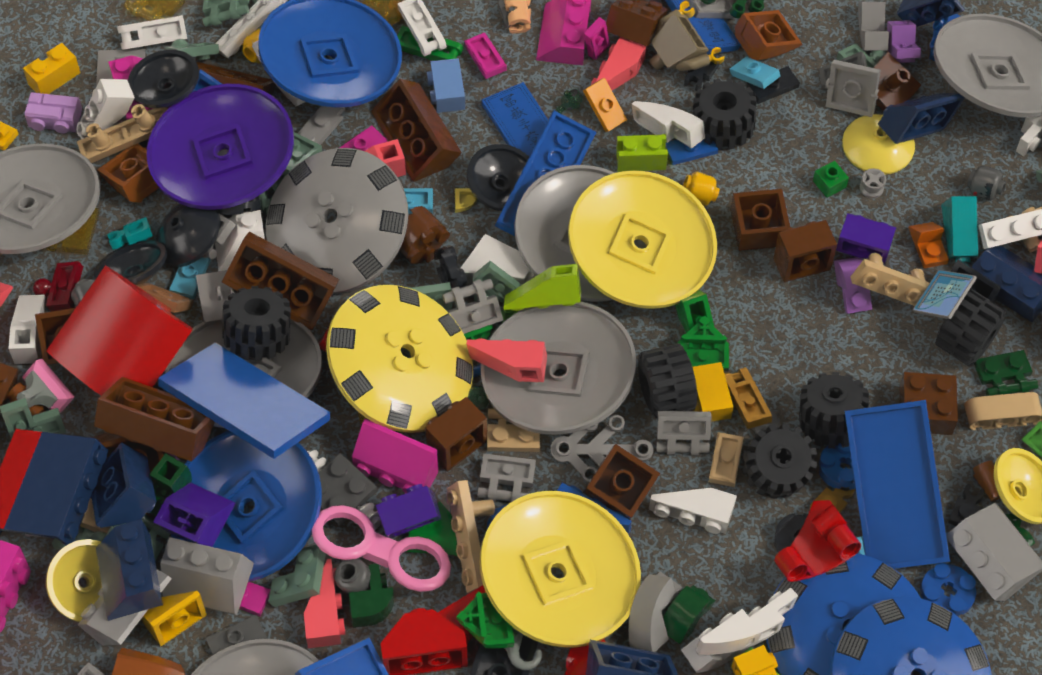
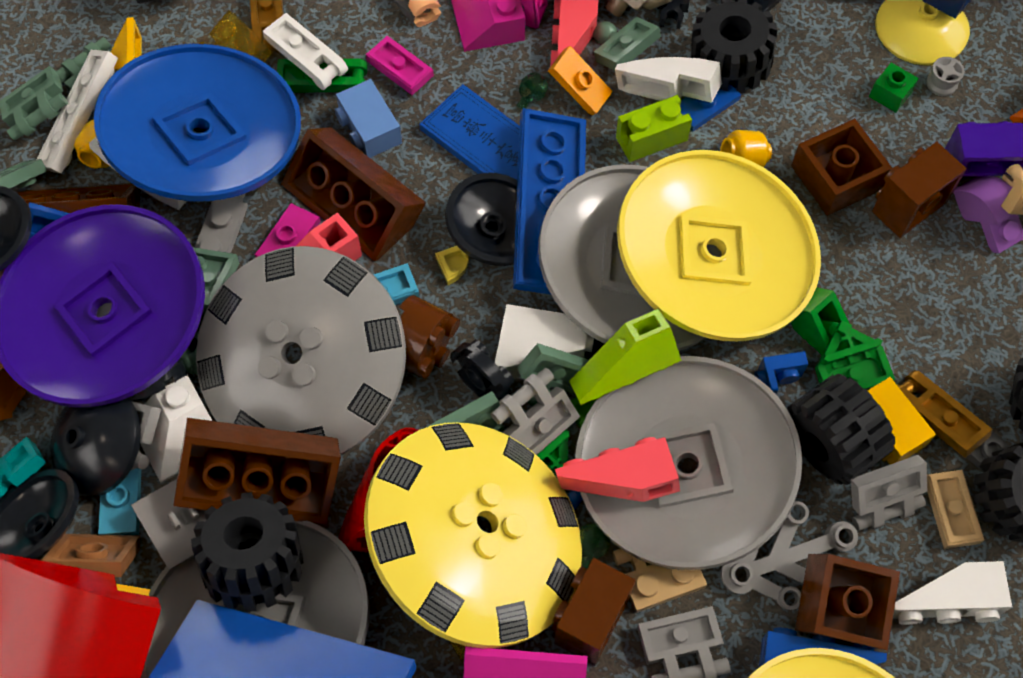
camera: 20 degrees left, 5 degrees up
none -> sand green plate [593,17,661,71]
none -> blue bracket [754,351,808,394]

